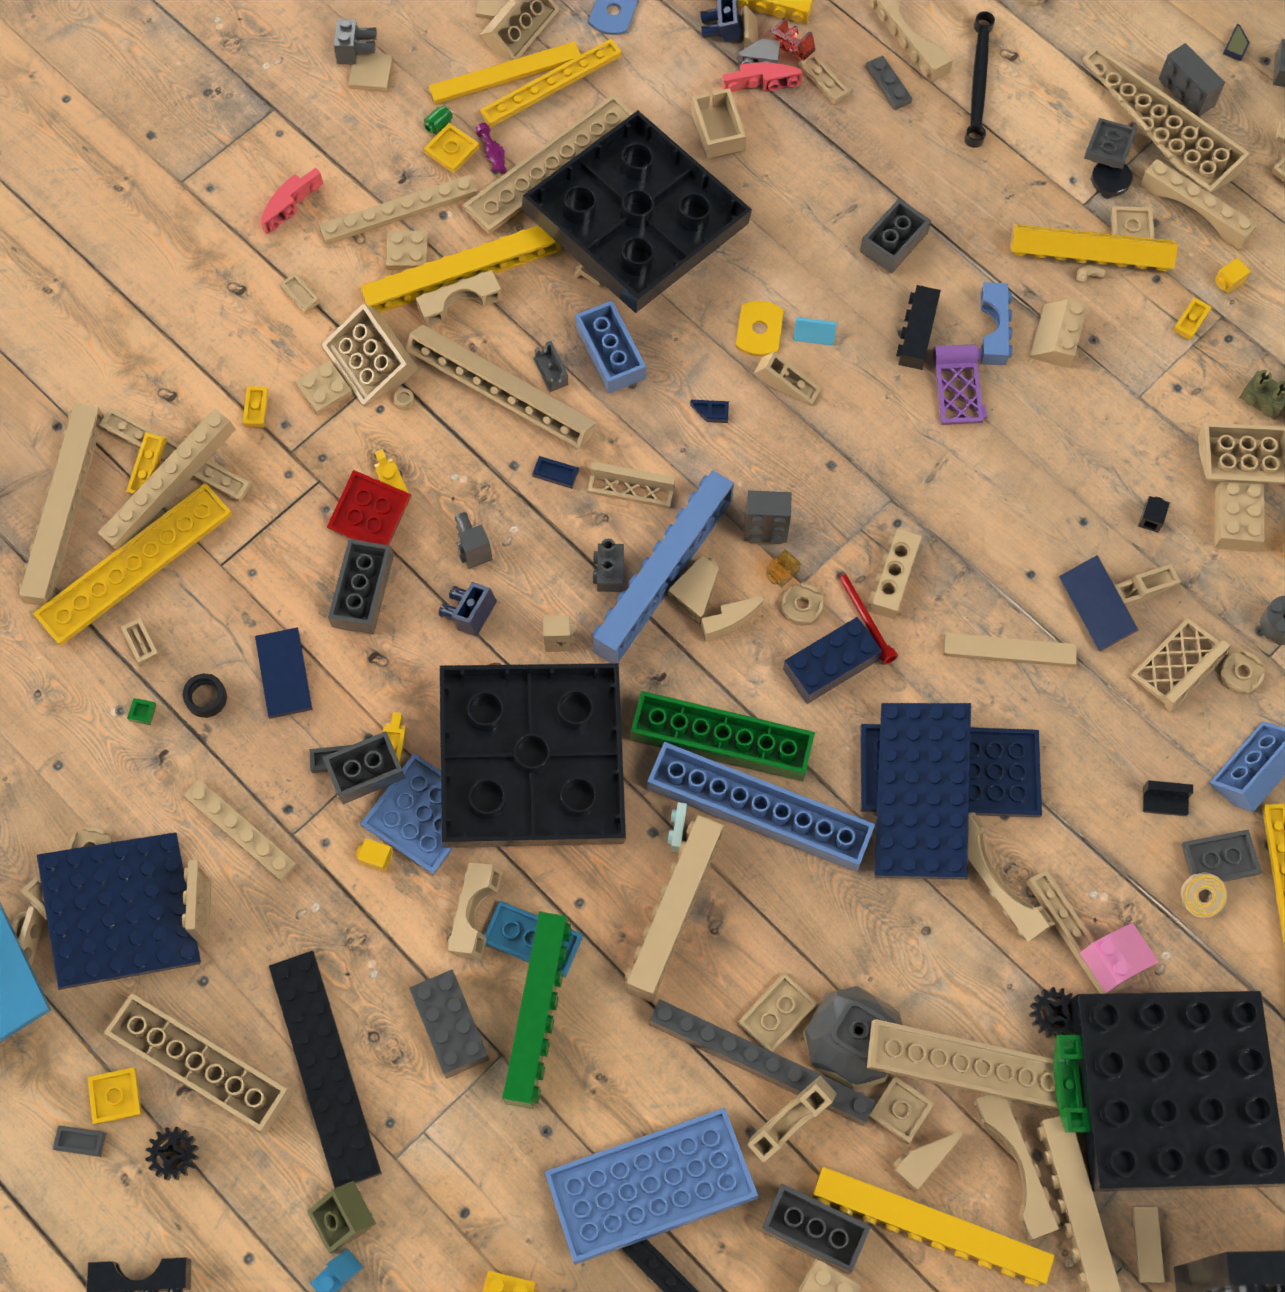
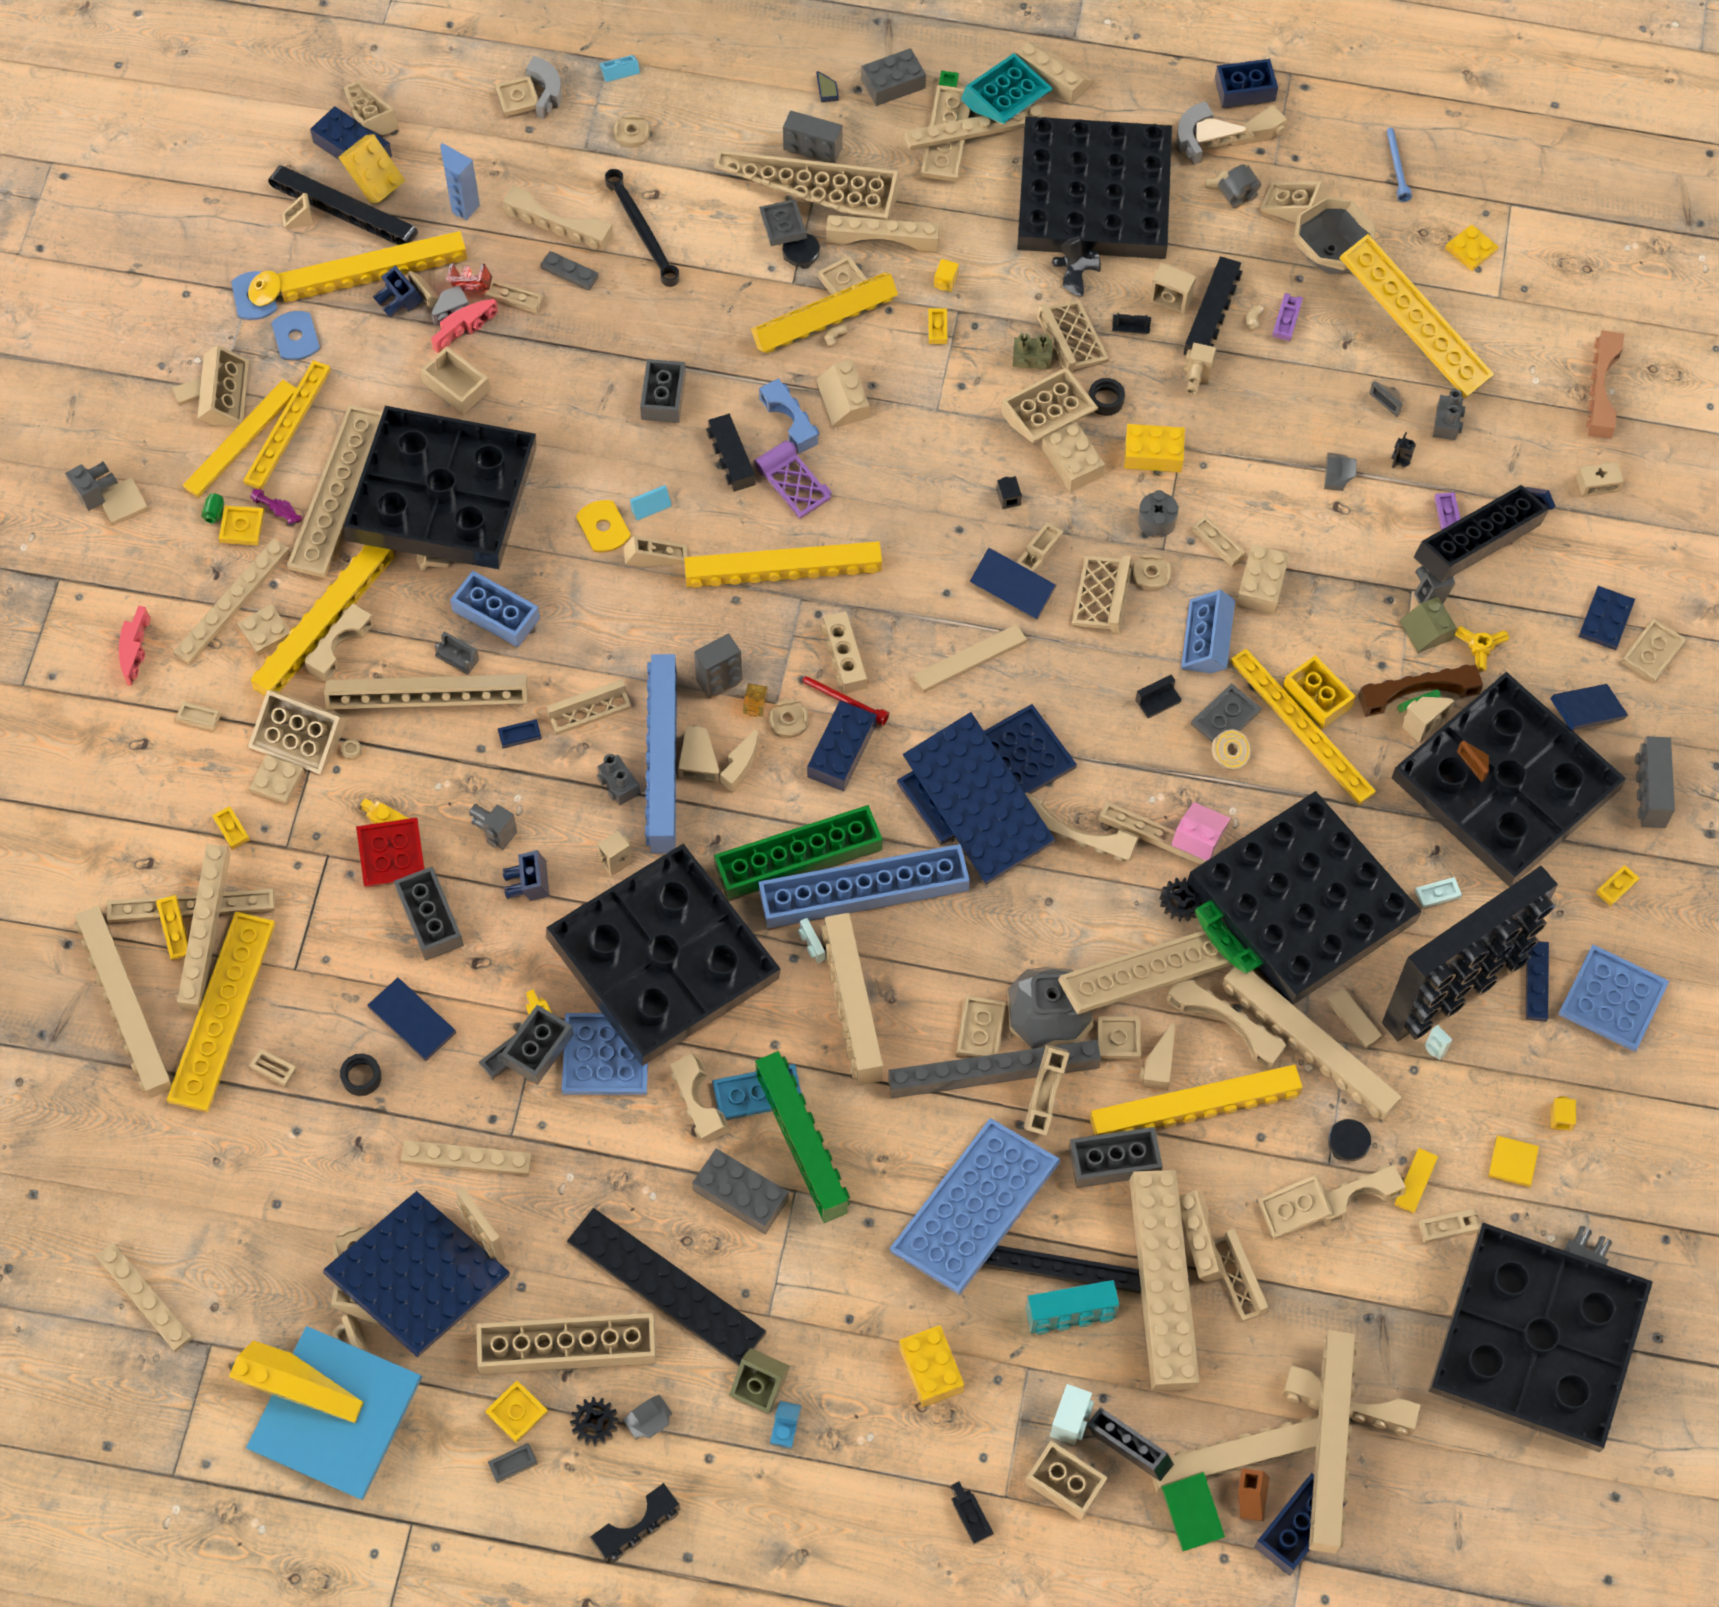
camera: 35 degrees left, 5 degrees down
green plate [127,698,157,725] -> none
yellow brick [356,838,393,873] -> none
dark blue tile [690,400,729,423] -> none
none -> dark grey slope [623,1394,672,1440]
none -> yellow brick [684,541,882,588]

